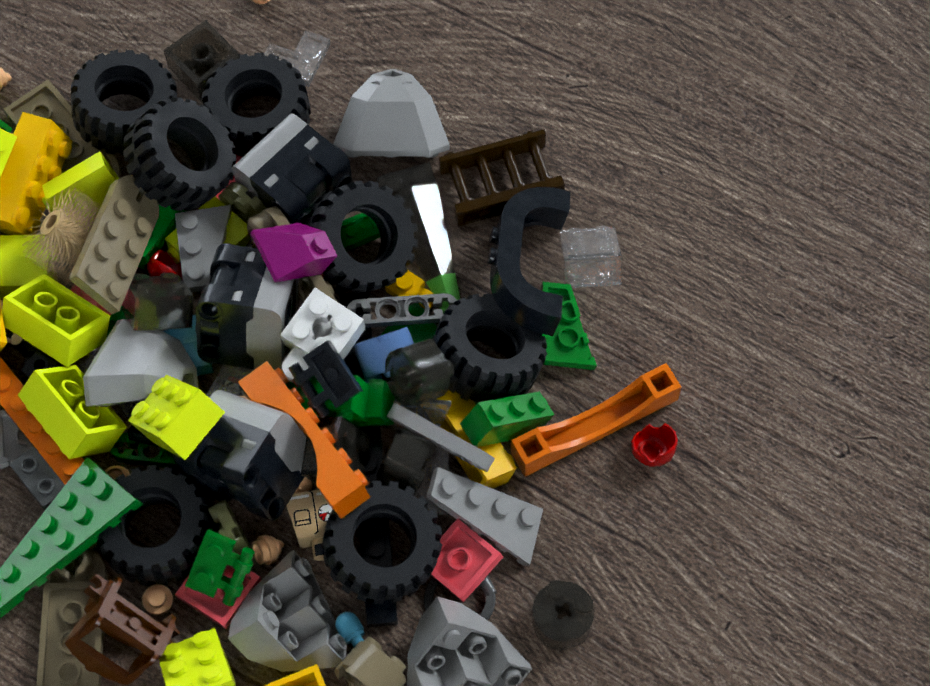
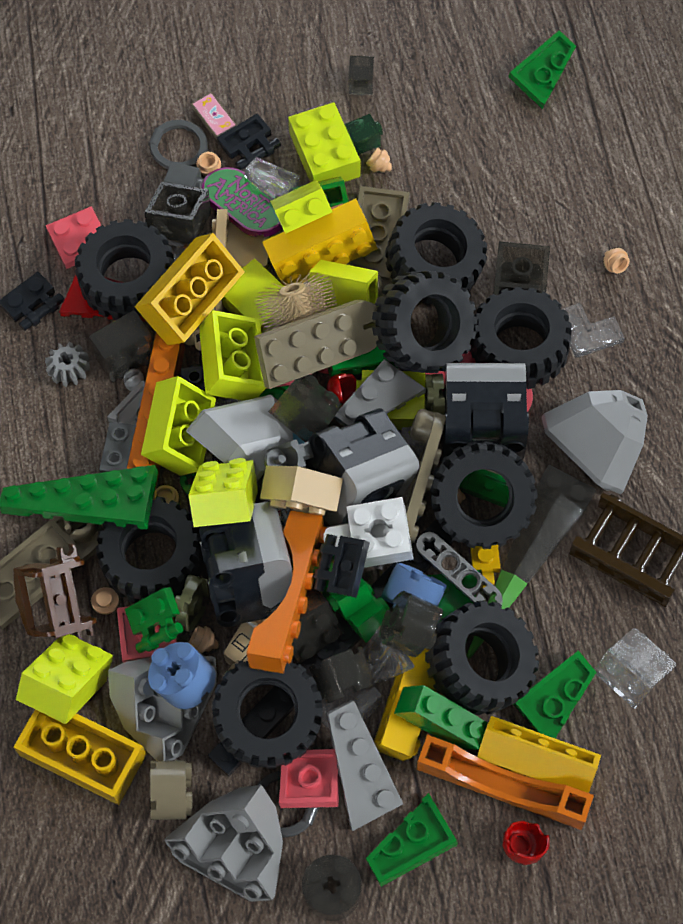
camera: 50 degrees right, 0 degrees up
magenta slope [250,223,338,283] -> none
medium azure cylinder [335,612,365,647] -> none
light grey beam [387,403,495,472] -> none
black arch [487,187,571,336] -> none
none -> medium blue brick [148,642,215,709]
none -> tan brick [260,466,343,516]
none -> dark grey hips [264,439,314,467]
none -> green wing [366,793,458,887]
none -> yellow brick [477,716,601,793]

